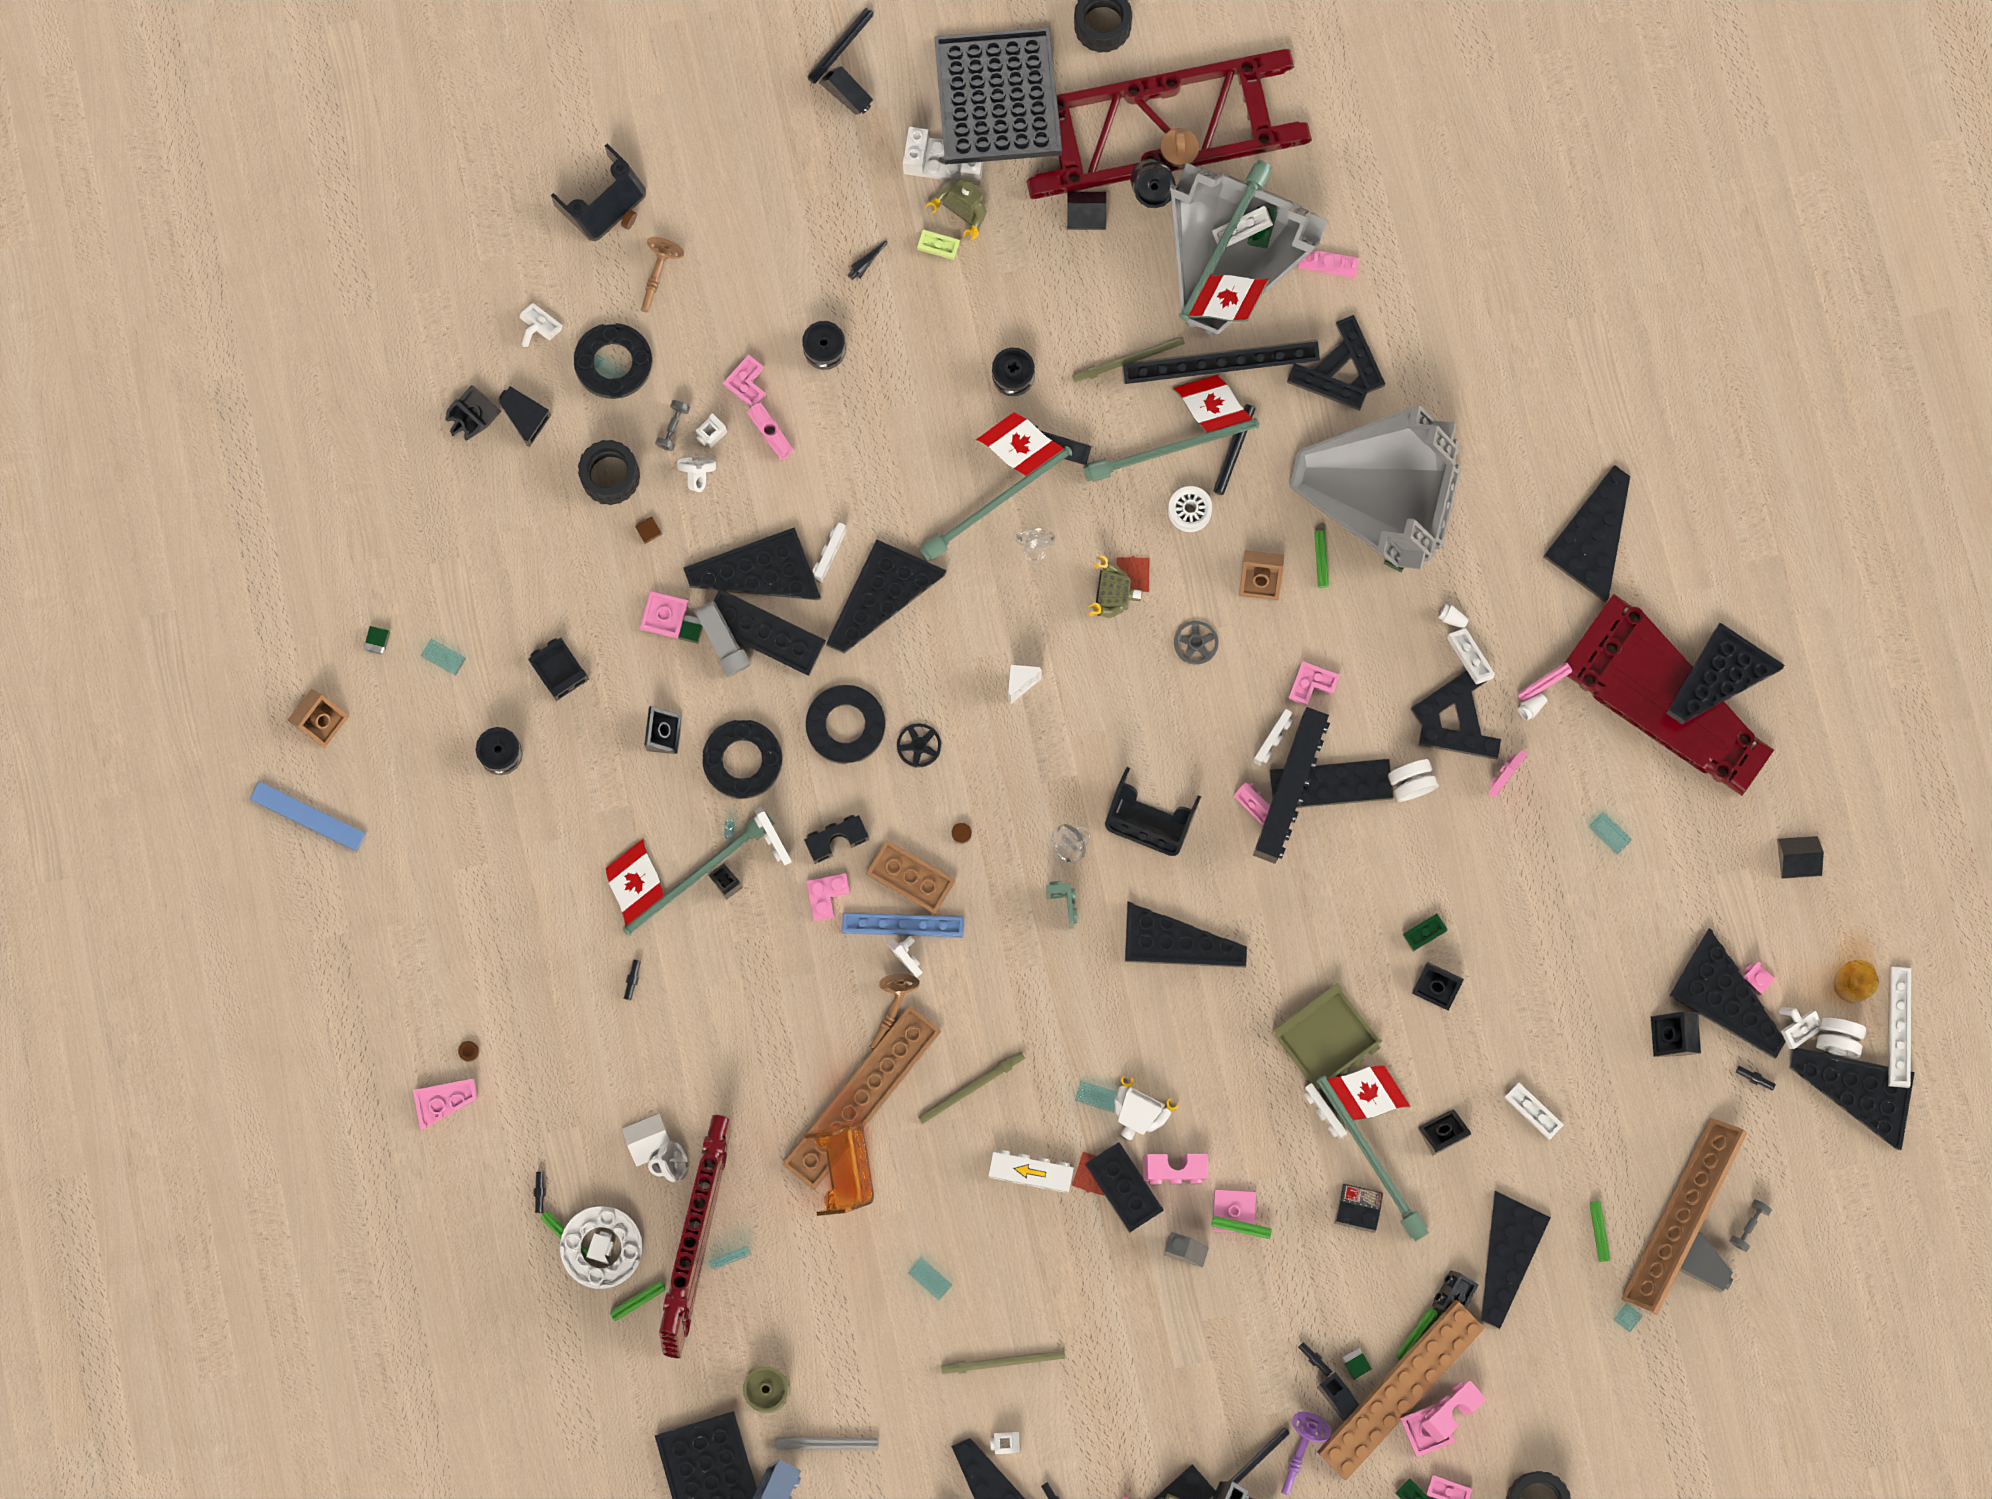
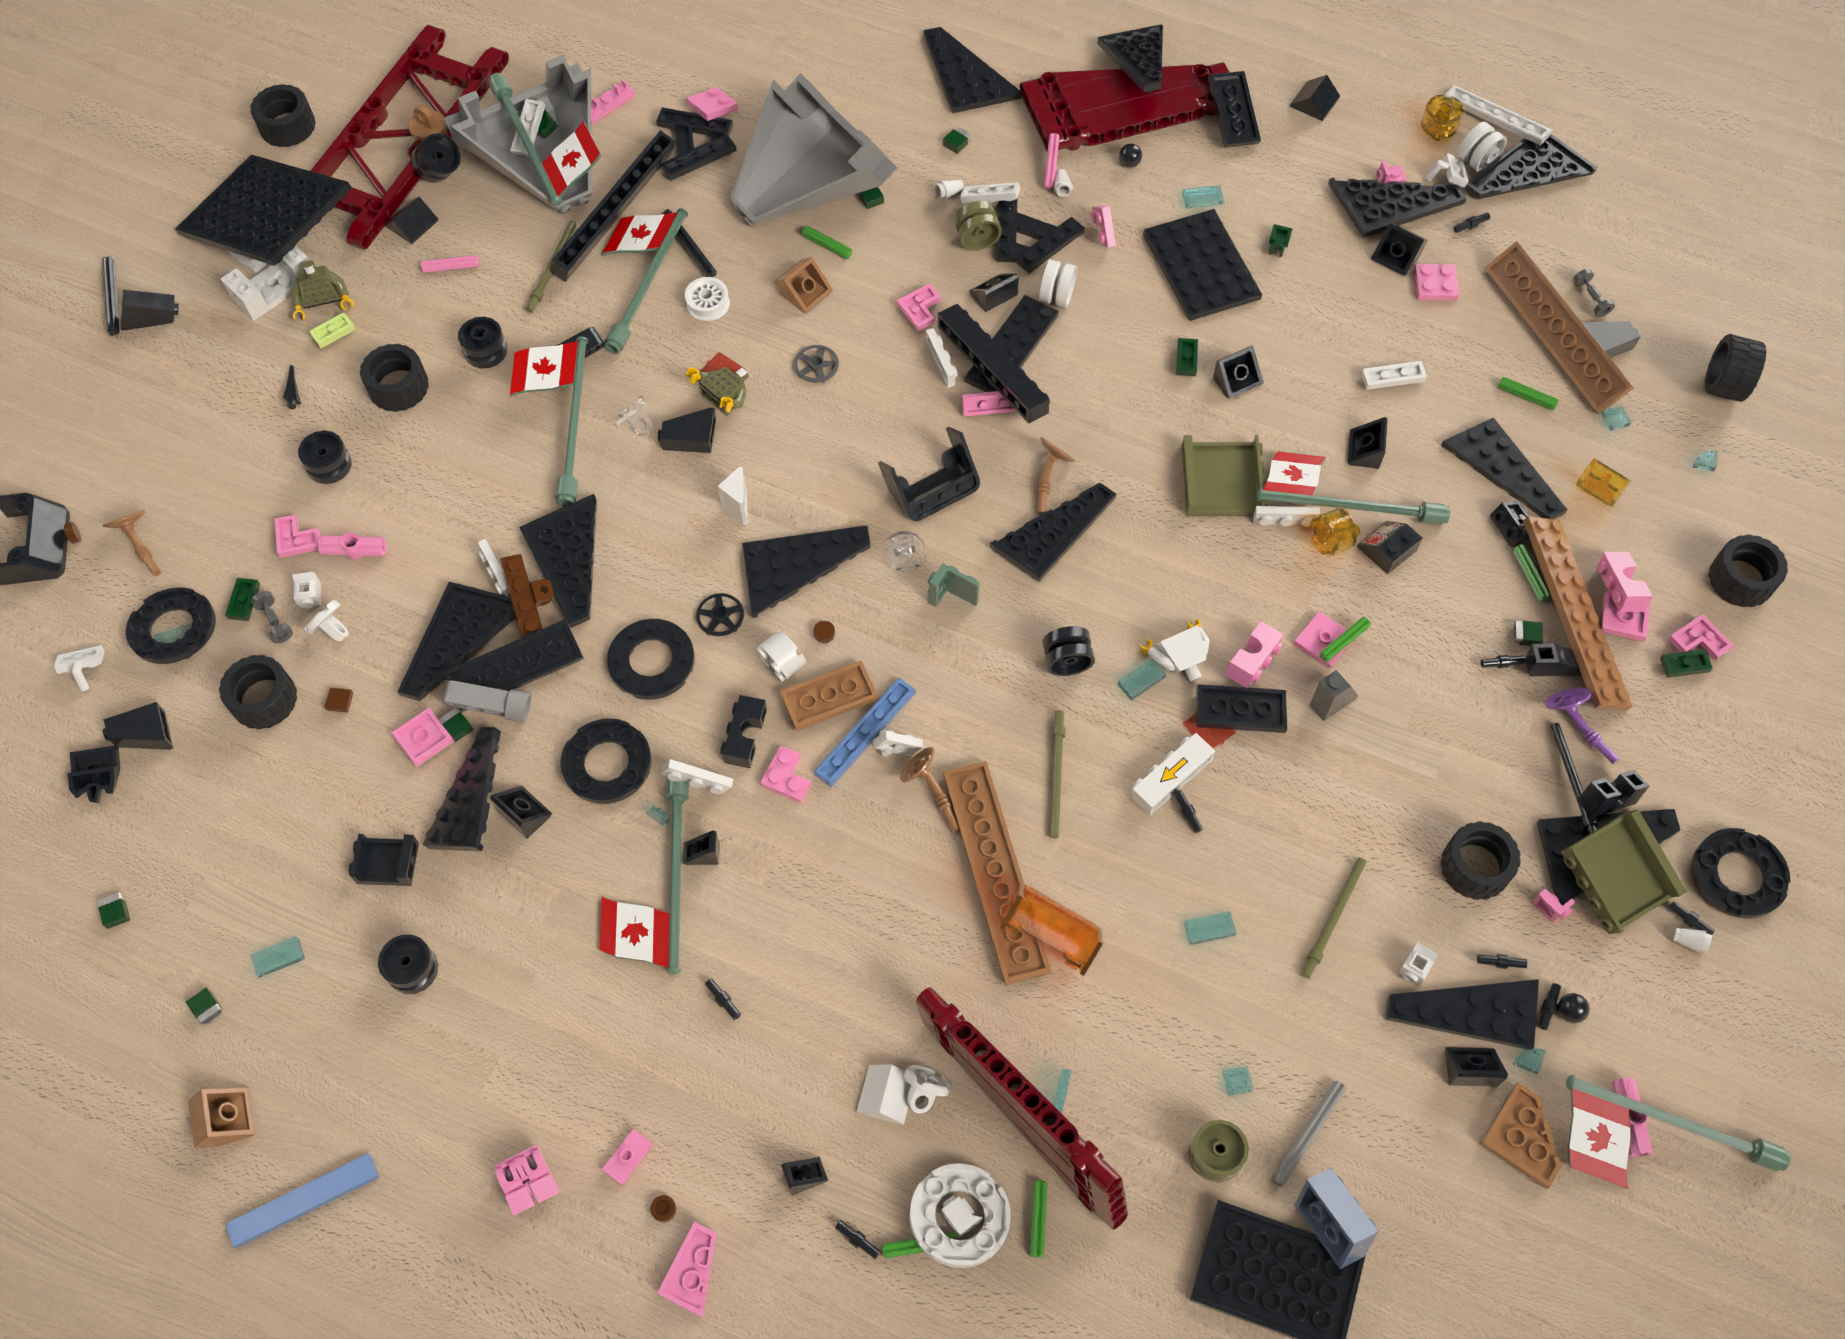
camera: 55 degrees left, 15 degrees down
none -> dark green piece [98,893,130,929]
none -> dark green plate [225,578,260,621]
none -> black tyre [360,343,429,412]
none -> bright pink axle [421,255,480,273]
none -> black wing [422,727,501,852]
none -> bright pink hips [495,1144,559,1216]
none -> reddish brown plate [499,554,554,638]
none -> bright pink plate [602,1129,653,1186]
none -> black slope [658,407,717,453]
none -> bright pink plate [686,87,738,121]
none -> black wing [742,525,871,618]
none -> white brick [756,630,807,682]
none -> black slope [781,1157,828,1196]
none -> dark green piece [943,127,971,154]
none -> olive wheel [954,201,1002,251]
none -> black slope [969,273,1019,312]
none -> medium nougat dish [1037,436,1075,515]
none -> black wheel [1042,626,1095,676]
none -> black piece [1119,143,1143,168]
none -> black plate [1143,209,1262,321]
none -> black bar [1173,789,1203,833]
none -> black plate [1208,71,1261,148]
none -> clear light blue tile [1223,1066,1253,1096]
none -> dark green plate [1269,224,1293,257]
none -> clear yellow brick [1310,507,1360,556]
none -> bright pink plate [1414,264,1459,301]
none -> black tyre [1441,821,1521,900]
none -> clear yellow brick [1576,458,1631,508]
none -> clear light blue tile [1693,450,1718,472]
none -> black tyre [1705,334,1767,402]

